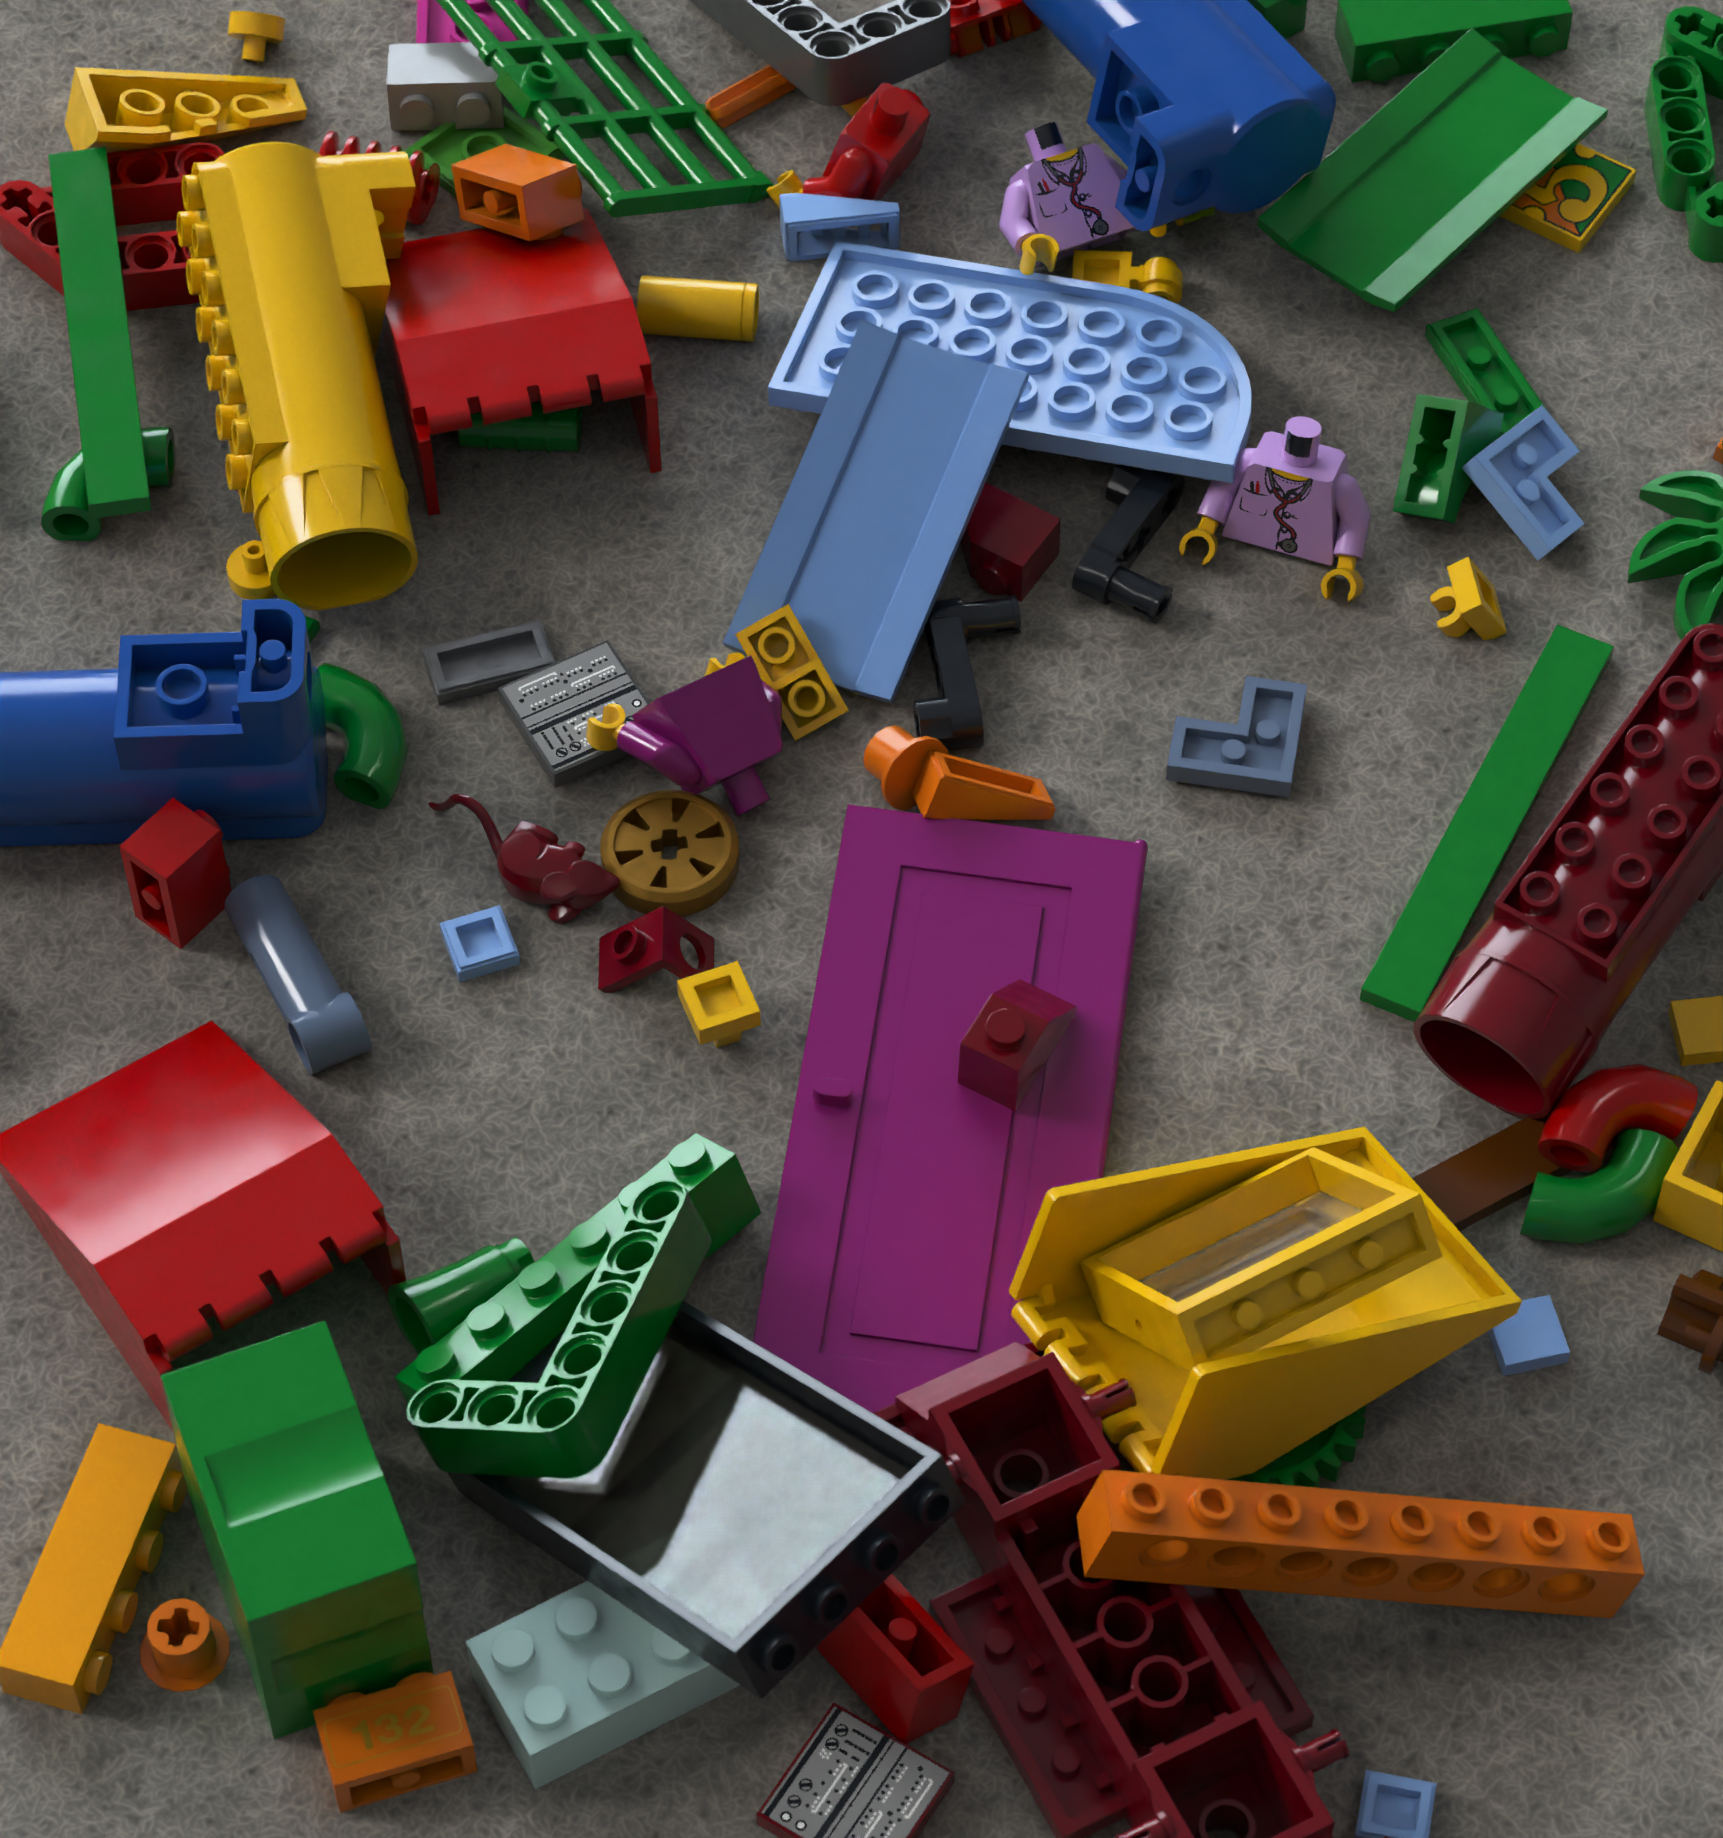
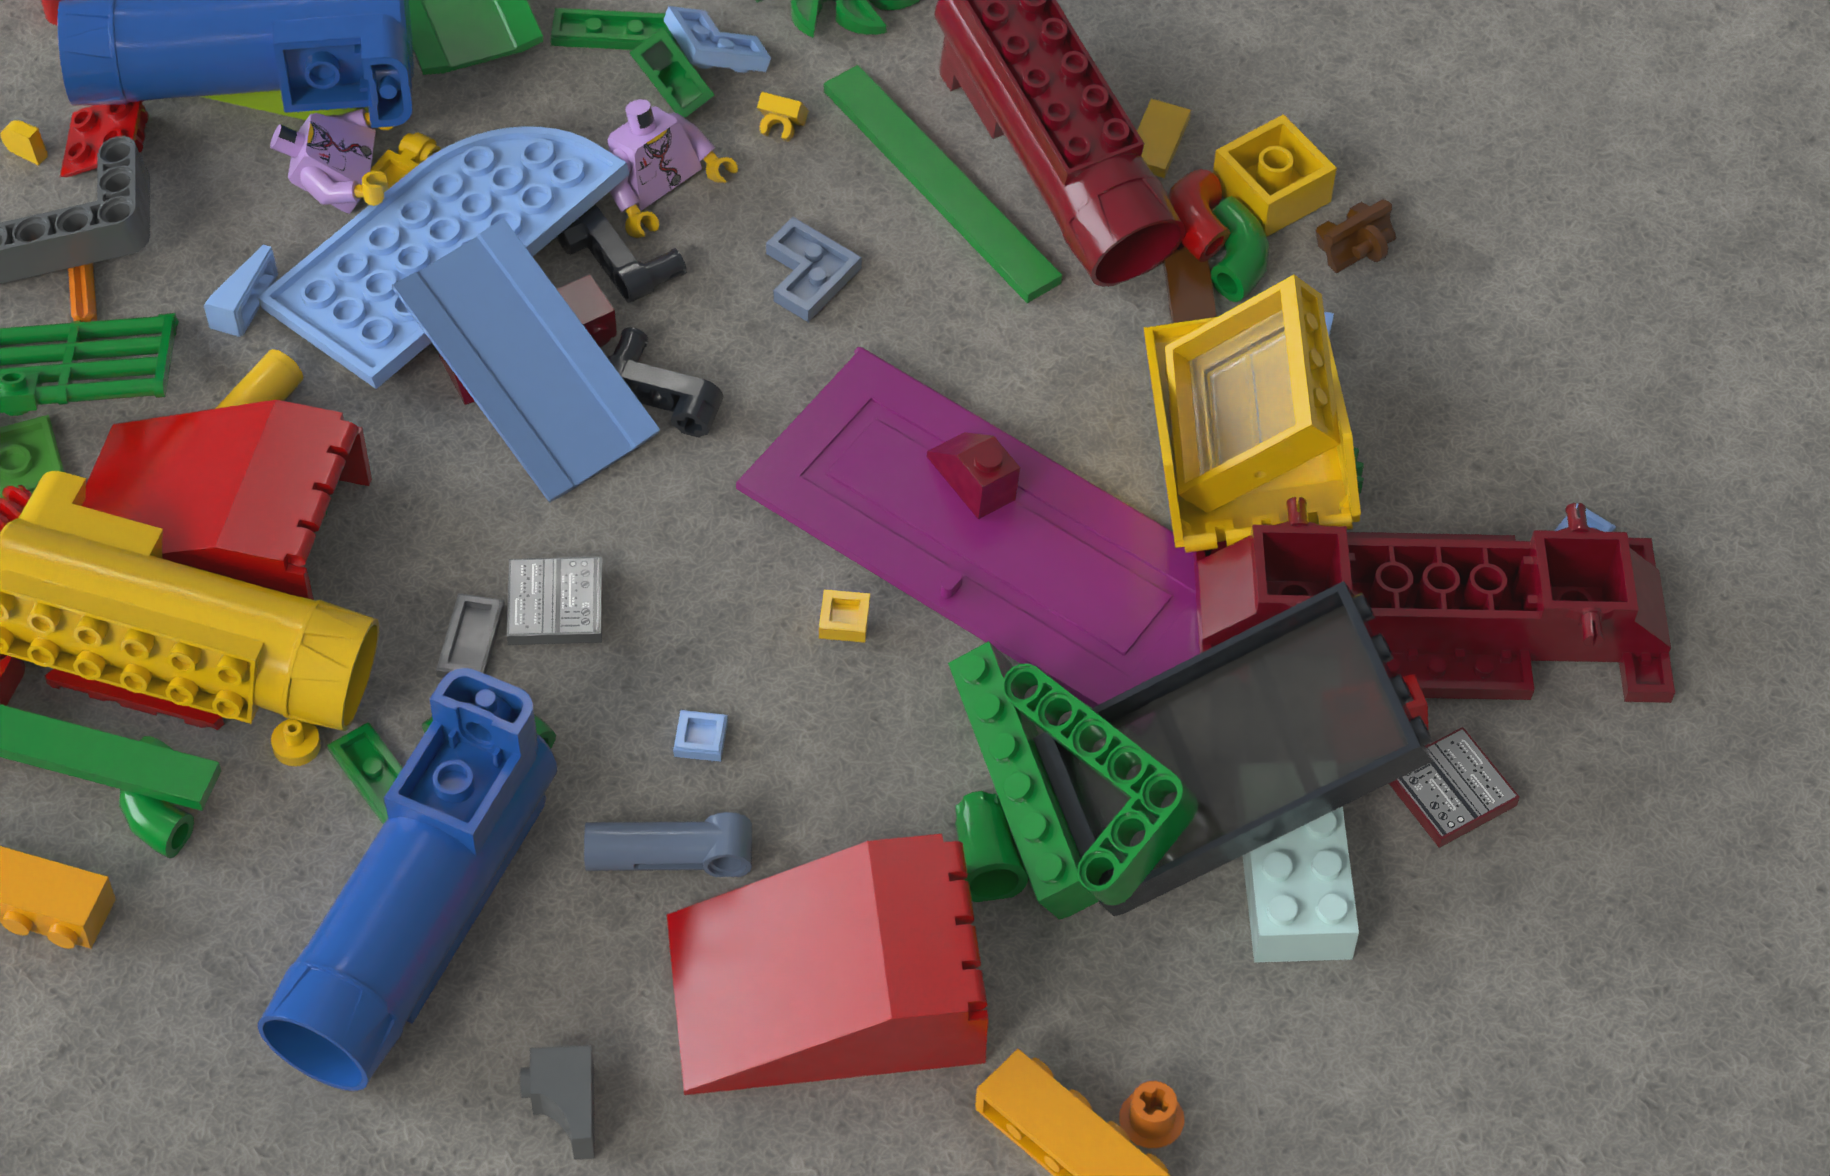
camera: 65 degrees left, 0 degrees up
red brick [119,798,232,949] -> none
green tile [160,1320,434,1740] -> none
orange brick [313,1670,478,1813] -> none
dark red animal [428,793,620,924] -> none
orange brick [451,144,584,241] -> none
magenta torso [586,652,783,816] -> none
dark red bracket [598,906,714,993] -> none
pearl gold wheel [600,790,740,917] -> none
yellow slope [735,604,849,741] -> none
red torso [766,83,931,210] -> none
orange piece [863,725,948,811] -> none
orange slope [913,750,1056,820] -> none
orange brick [1076,1469,1645,1618] -> none

